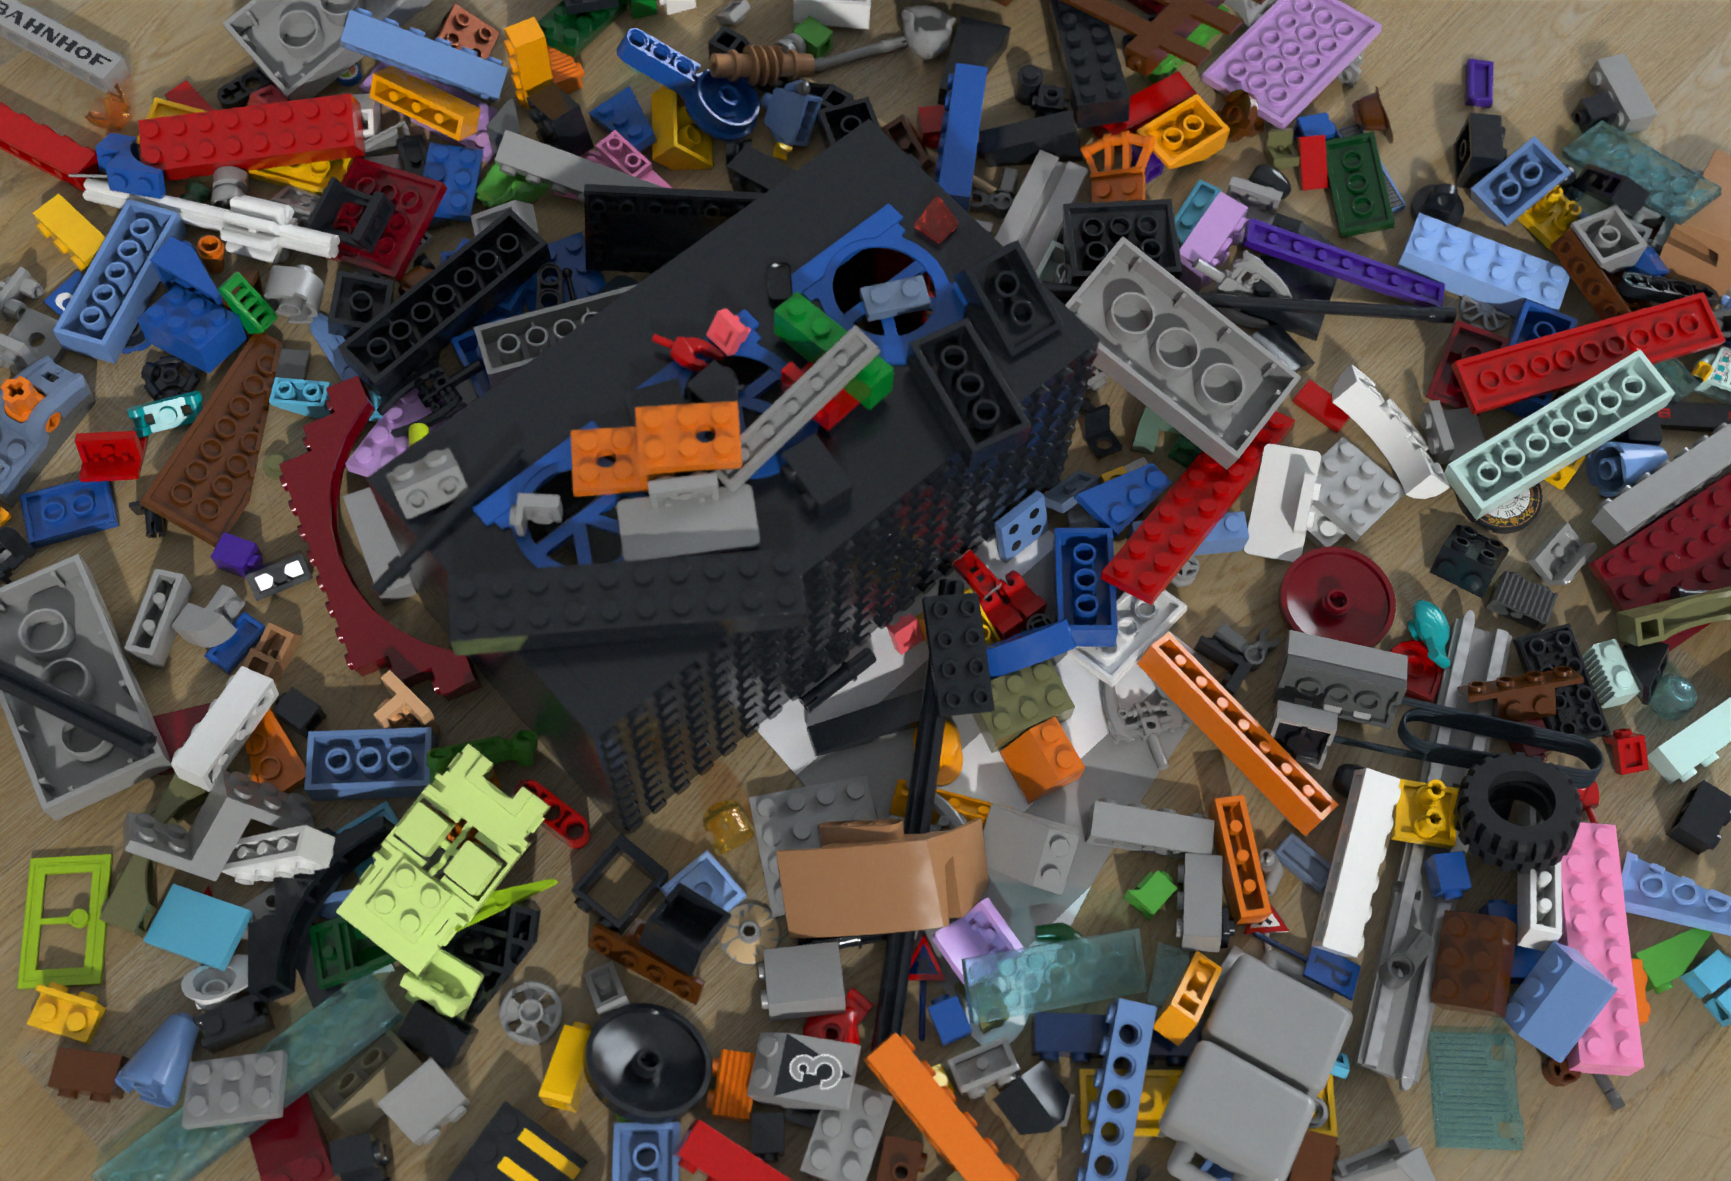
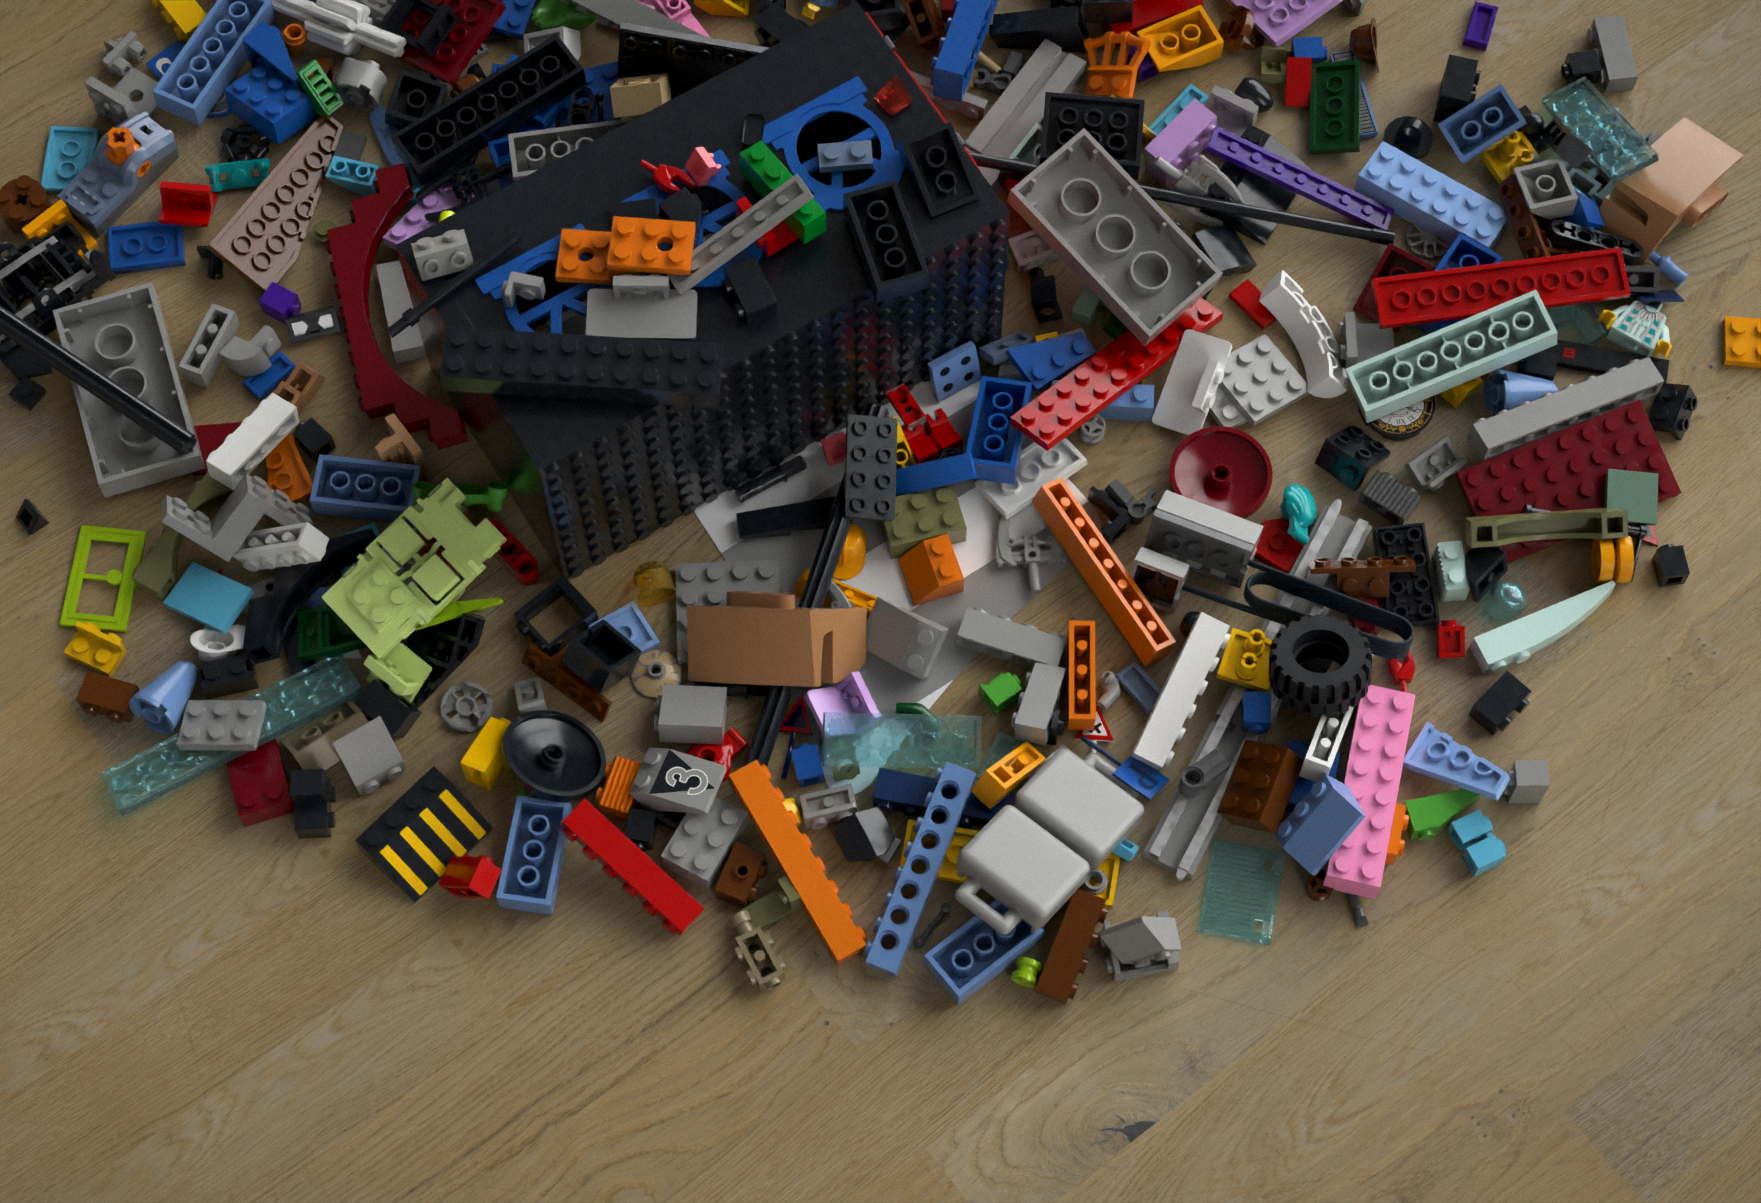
camera: 15 degrees right, 0 degrees up
none -> tan brick [610,73,672,121]

